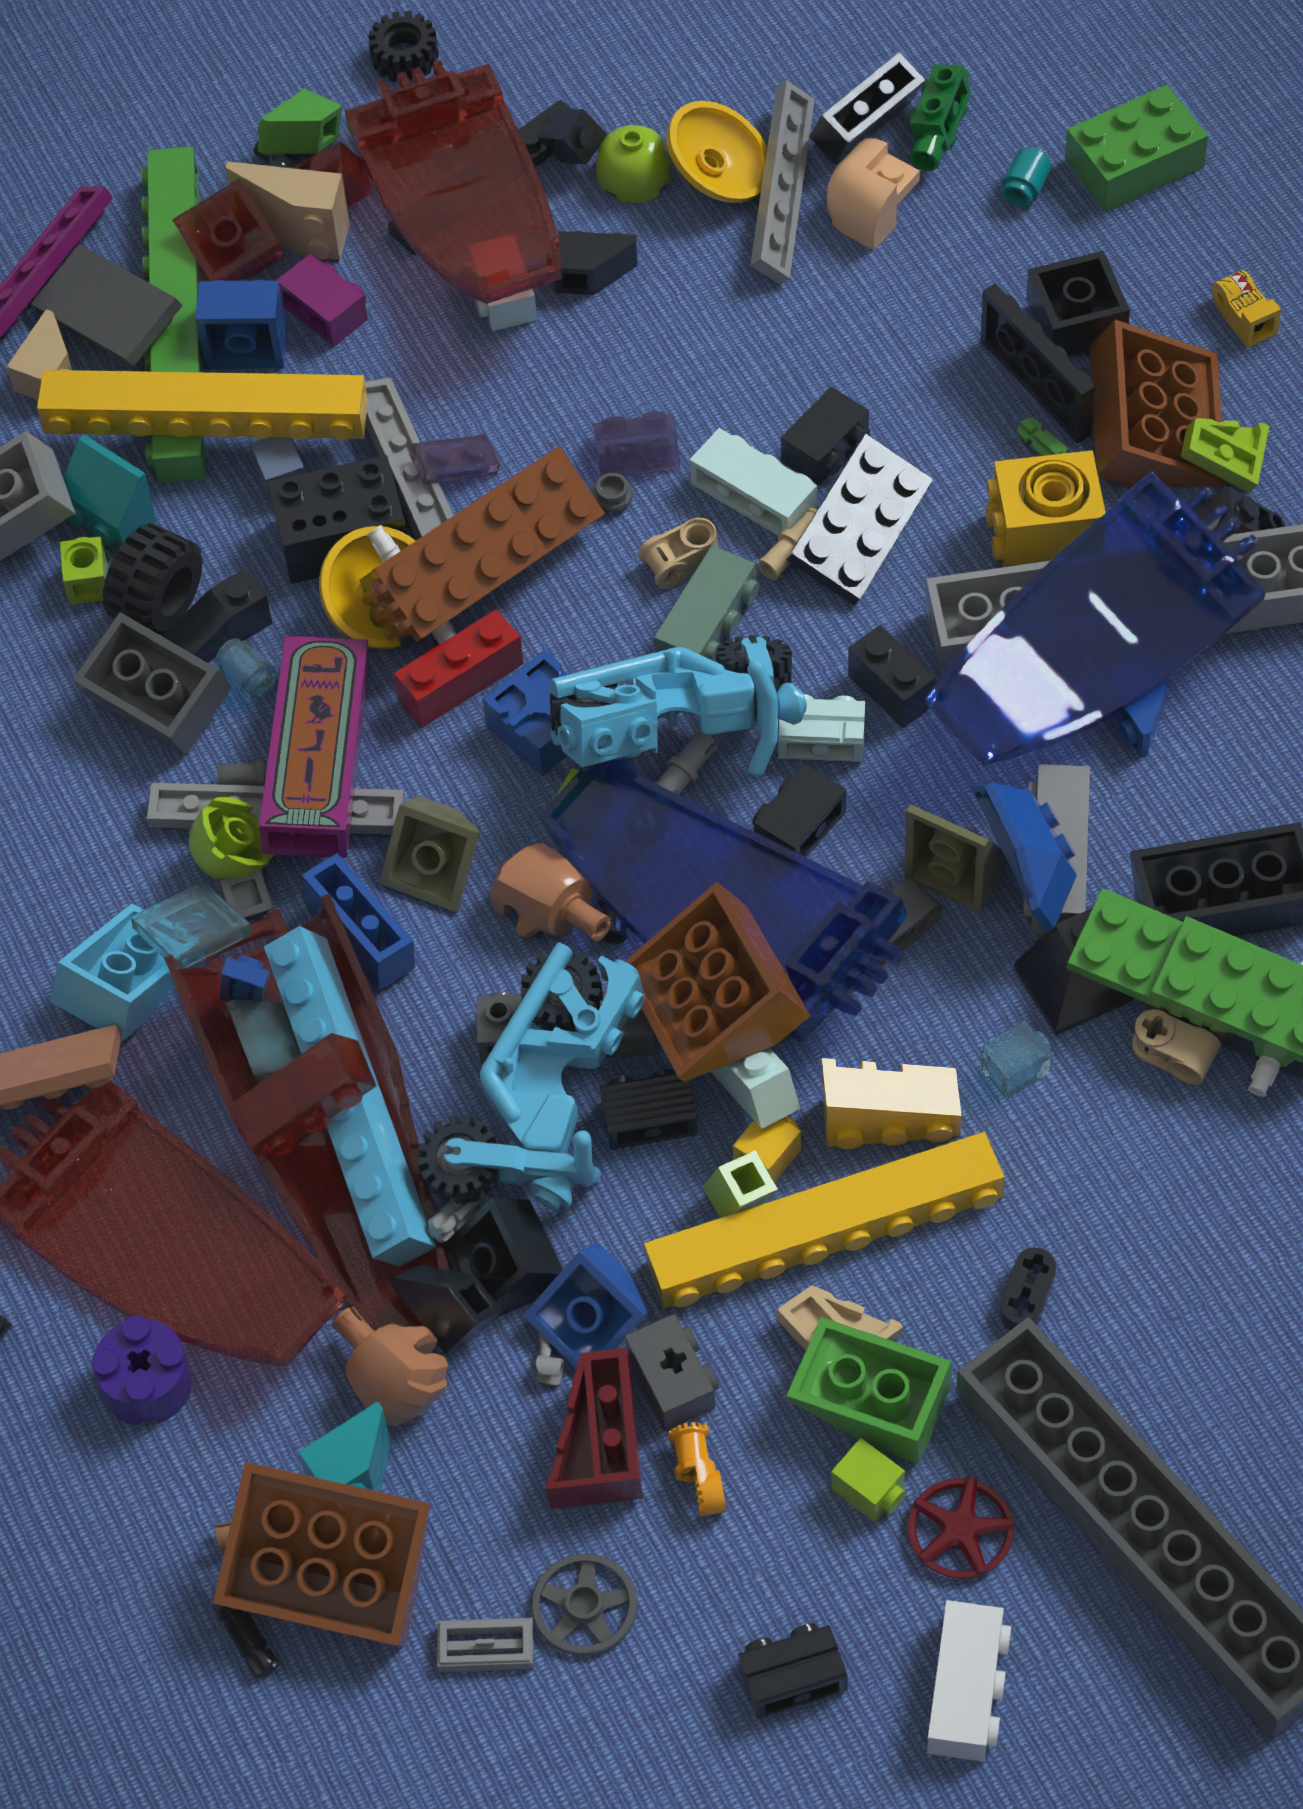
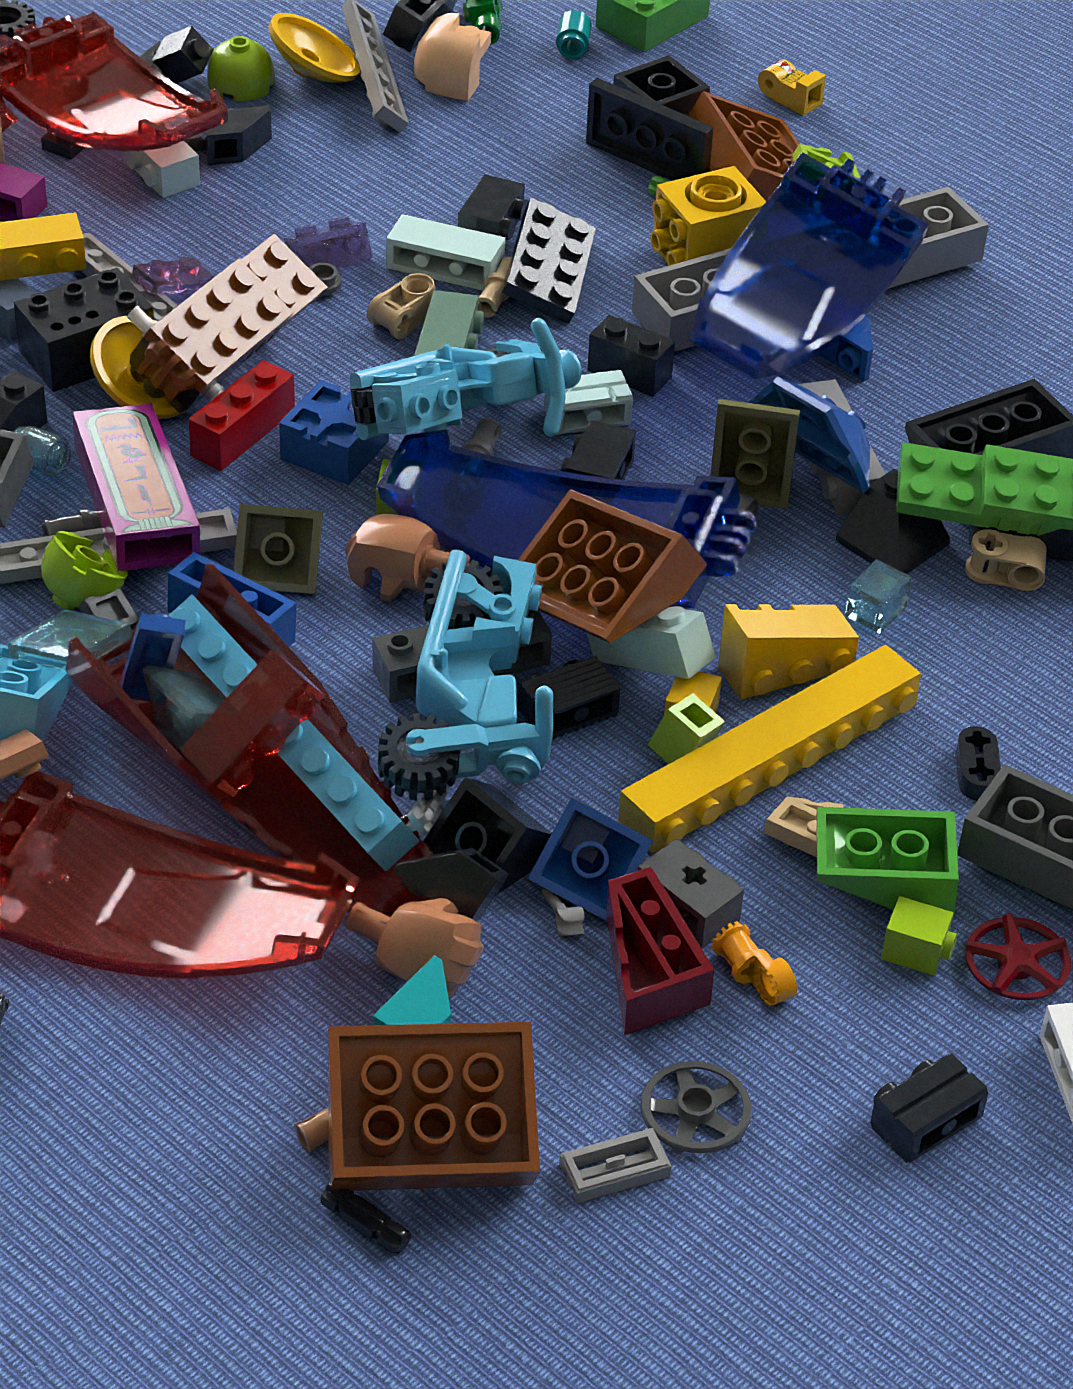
camera: 25 degrees left, 15 degrees down
dark purple brick [92,1315,191,1425] -> none

